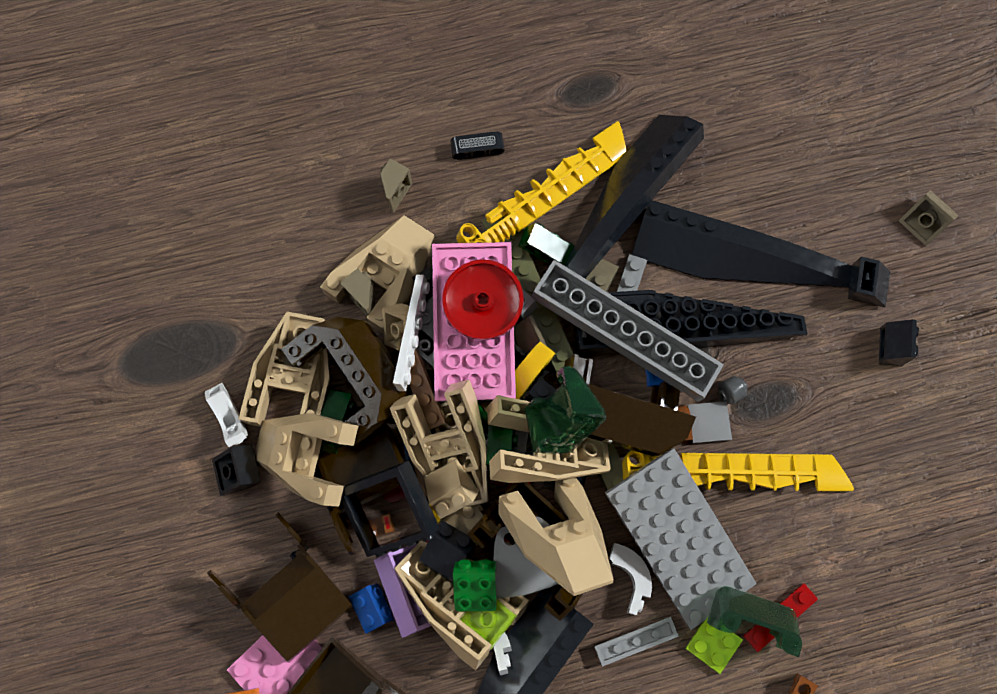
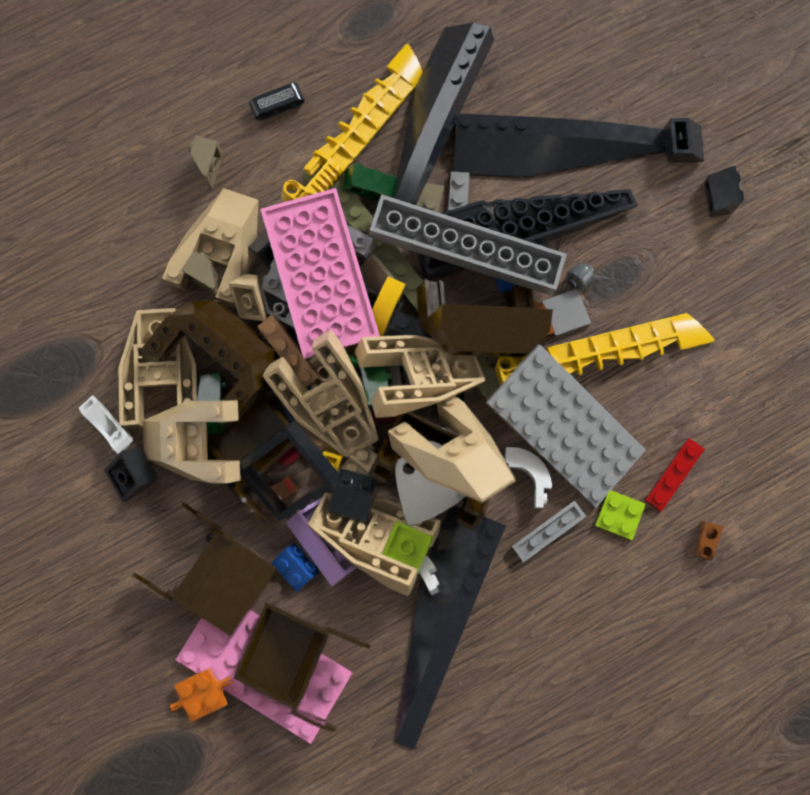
camera: 15 degrees left, 5 degrees up
white plate [393,274,430,391] -> none
tan slope [424,459,479,519] -> none
red dish [442,260,524,340] -> none
green bracket [453,559,497,611] -> none
clear green windscreen [524,366,607,454] -> none
clear green windscreen [707,586,802,657] -> none
dark tan slope [899,190,958,246] -> none

